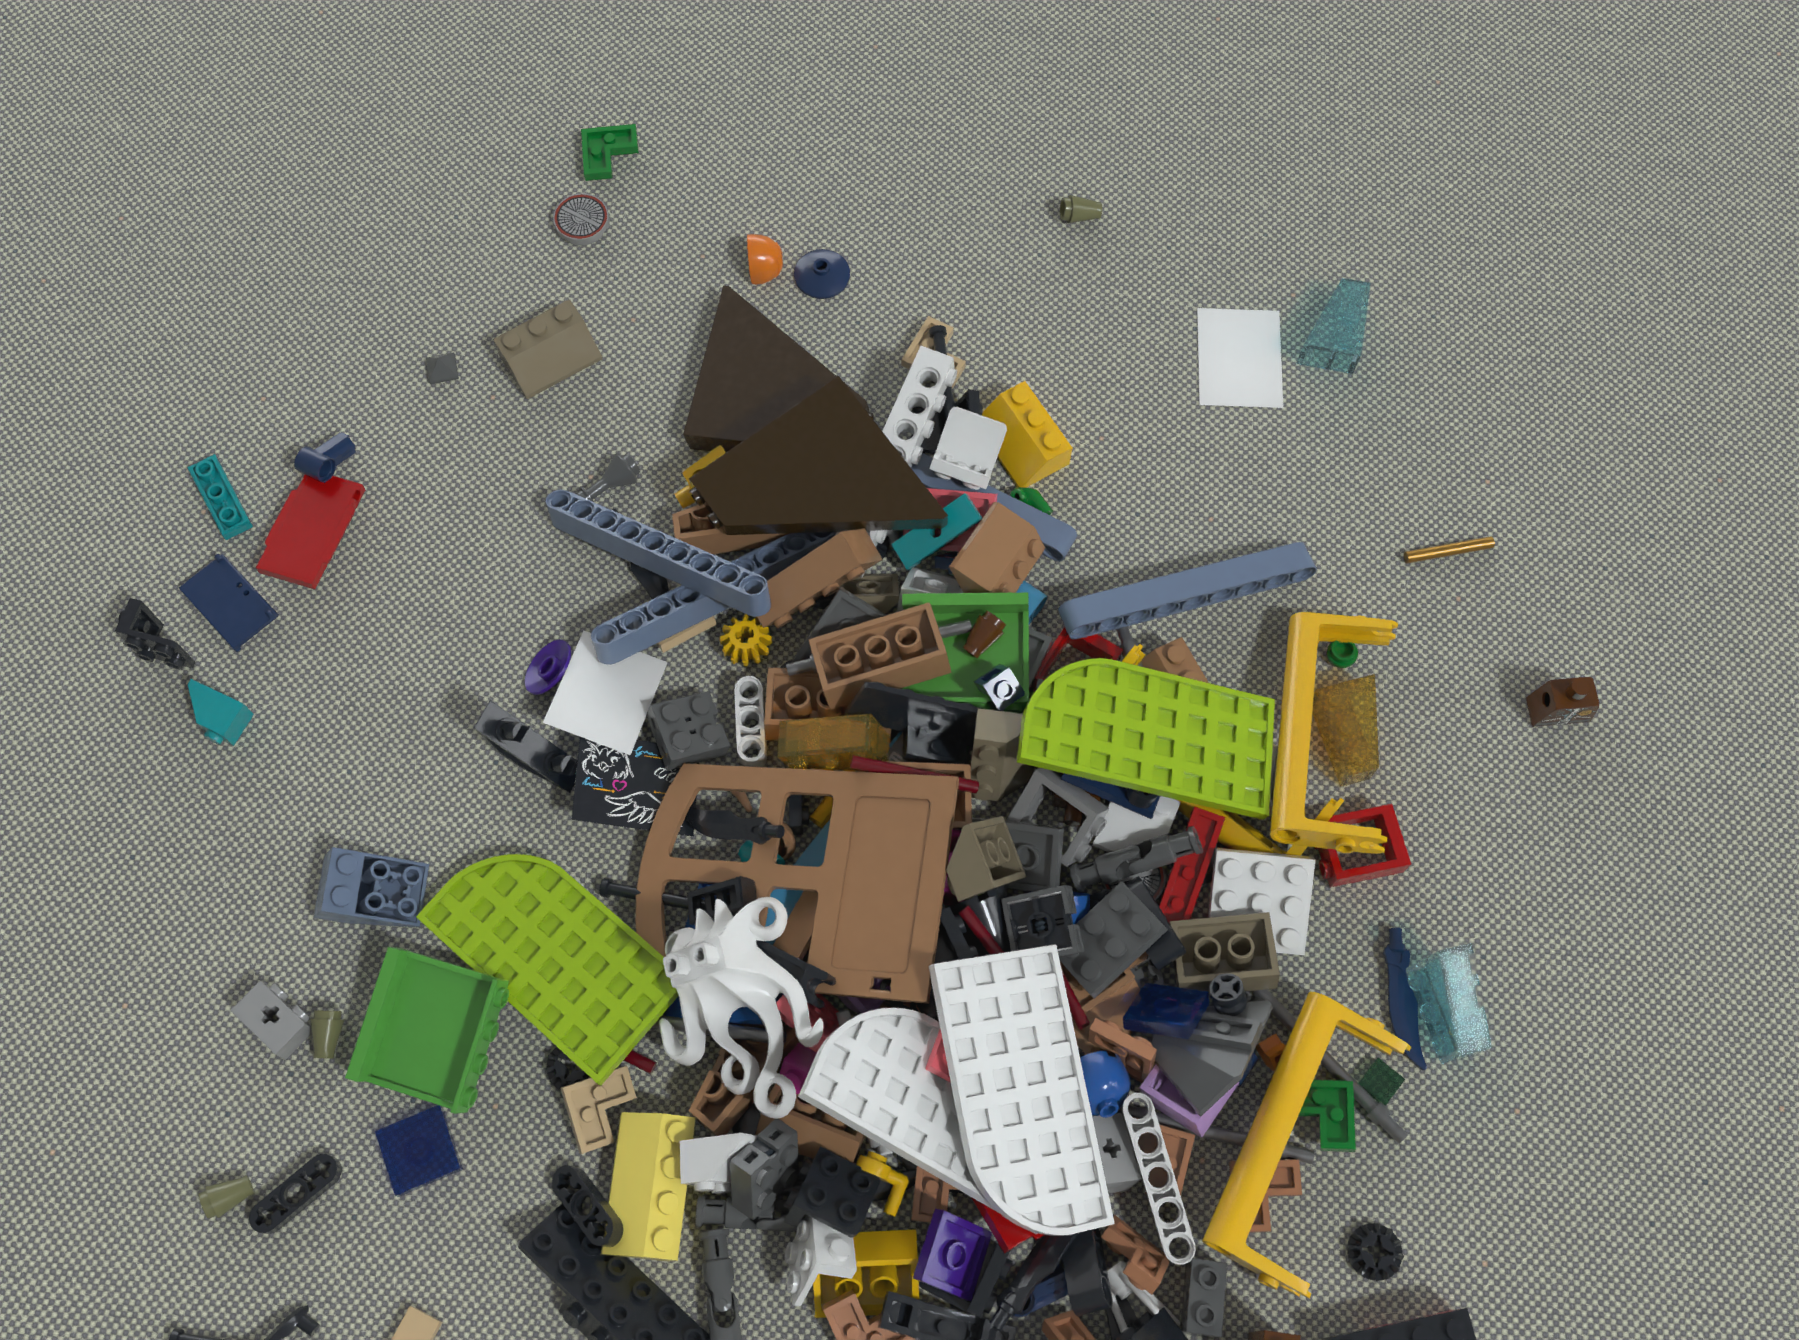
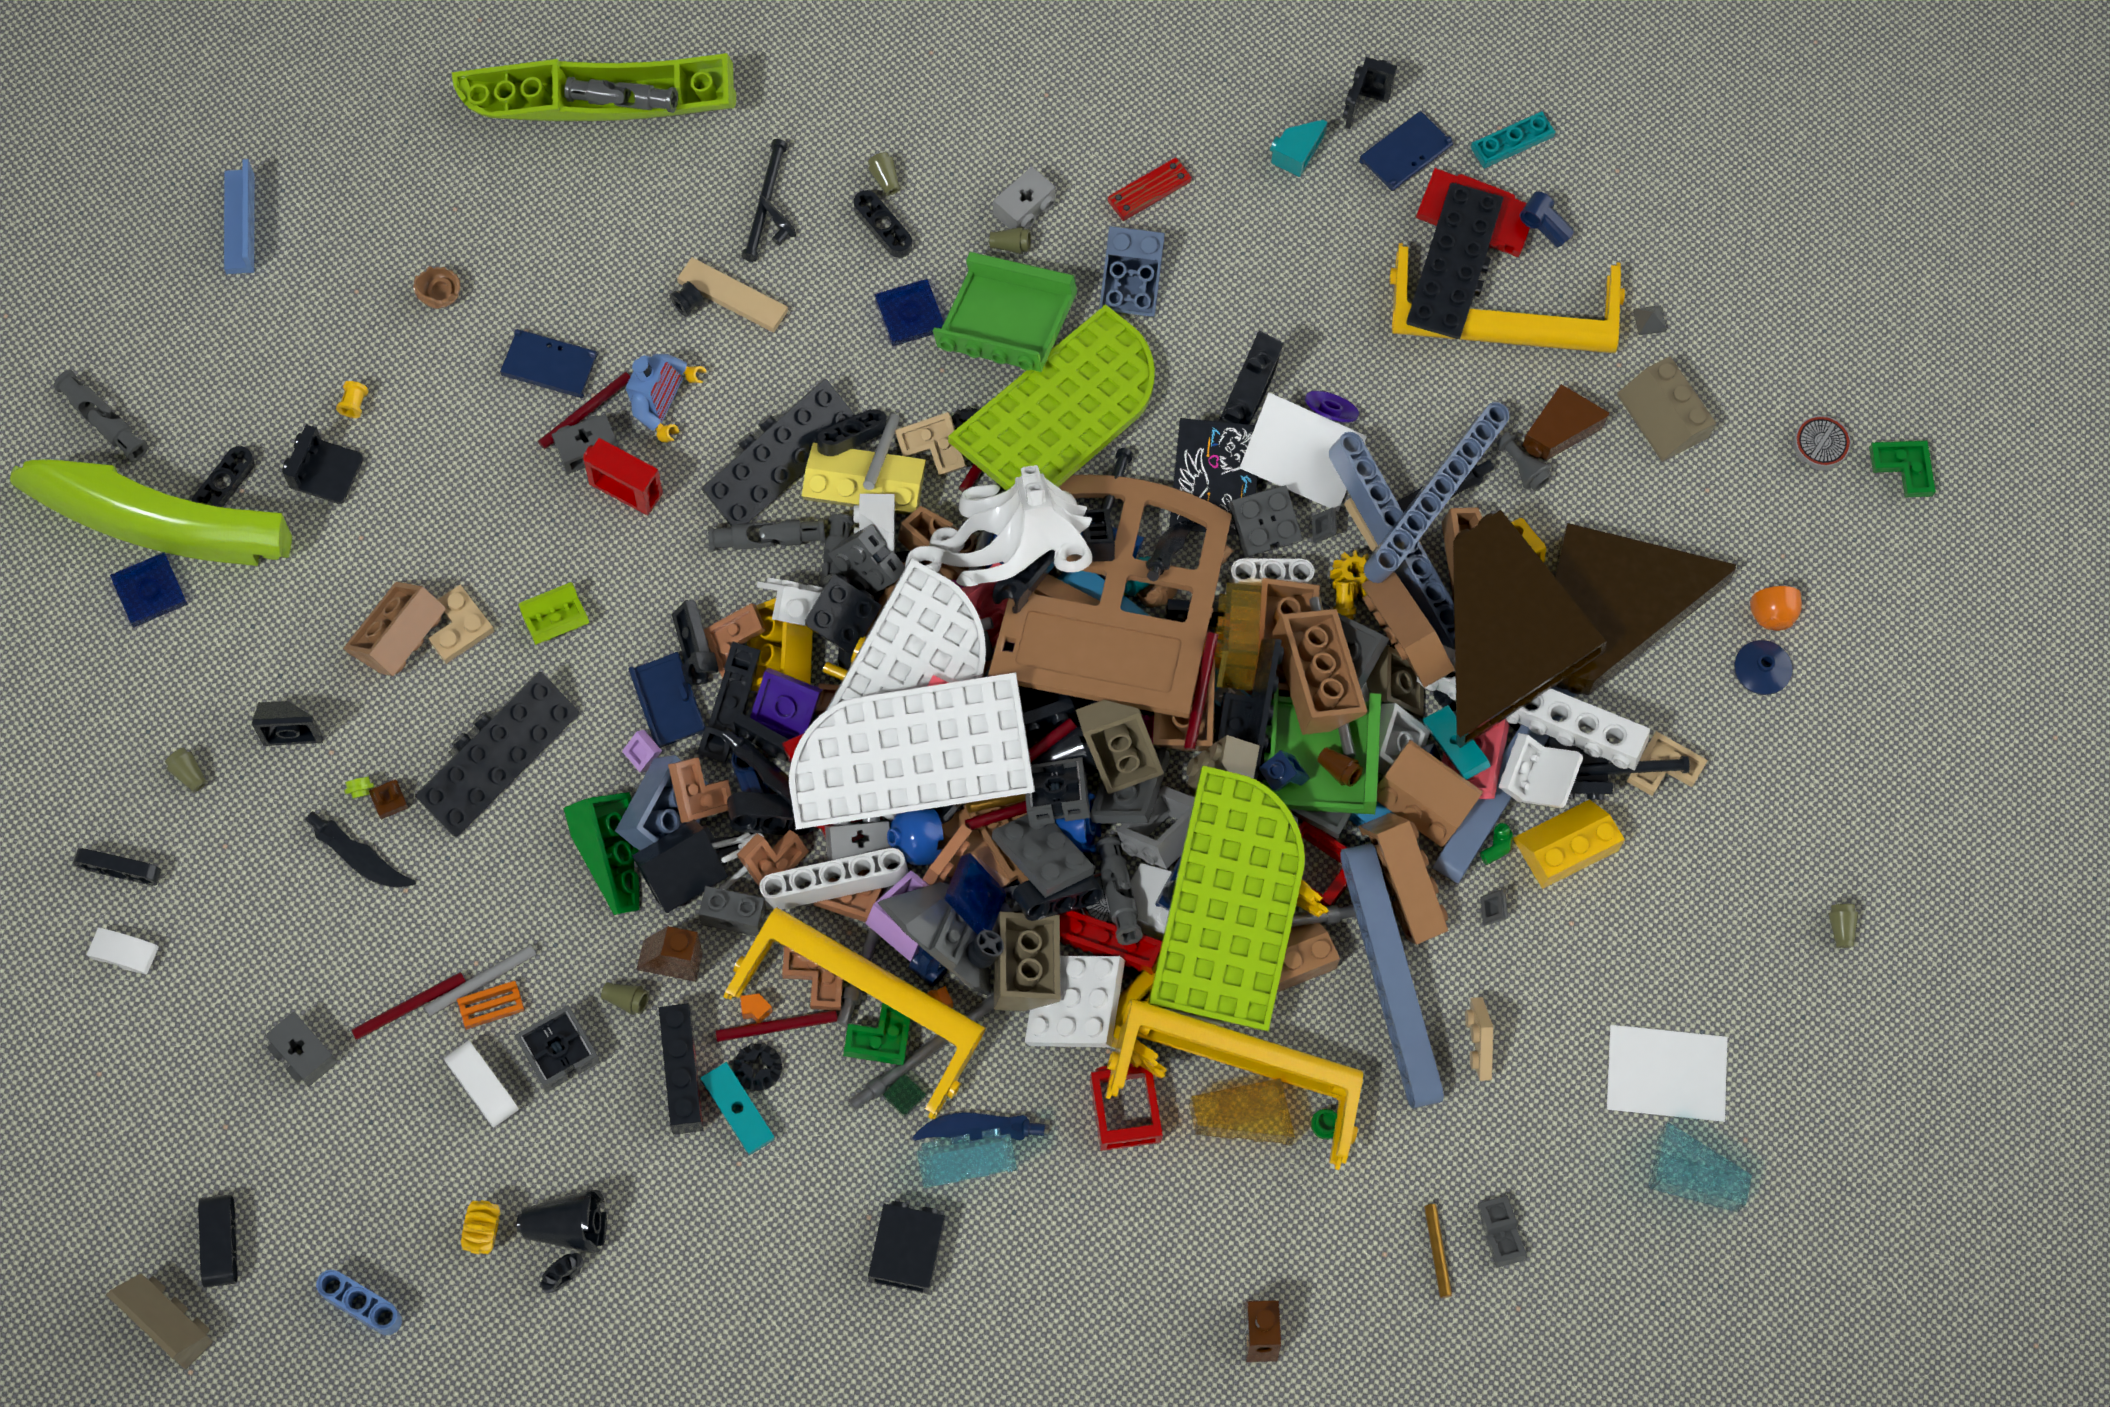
camera: 90 degrees right, 0 degrees up
none -> teal tile [700,1062,775,1156]
none -> dark red bar [715,1010,837,1042]
none -> orange piece [740,994,773,1023]
none -> light grey bar [863,414,900,490]
none -> black brick [868,1201,945,1295]
none -> red tile [1108,157,1192,221]
none -> dark grey slope [1312,507,1338,543]
none -> yellow pin [1333,580,1356,620]
none -> medium nougat wedge [1358,813,1449,945]
none -> yellow piece [1389,243,1625,354]
none -> black bracket [1406,183,1503,339]
none -> tan plate [1465,997,1493,1081]
none -> dark grey slope [1477,1195,1527,1268]
none -> dark grey slope [1480,889,1508,926]
none -> reddish brown slope [1522,384,1609,461]

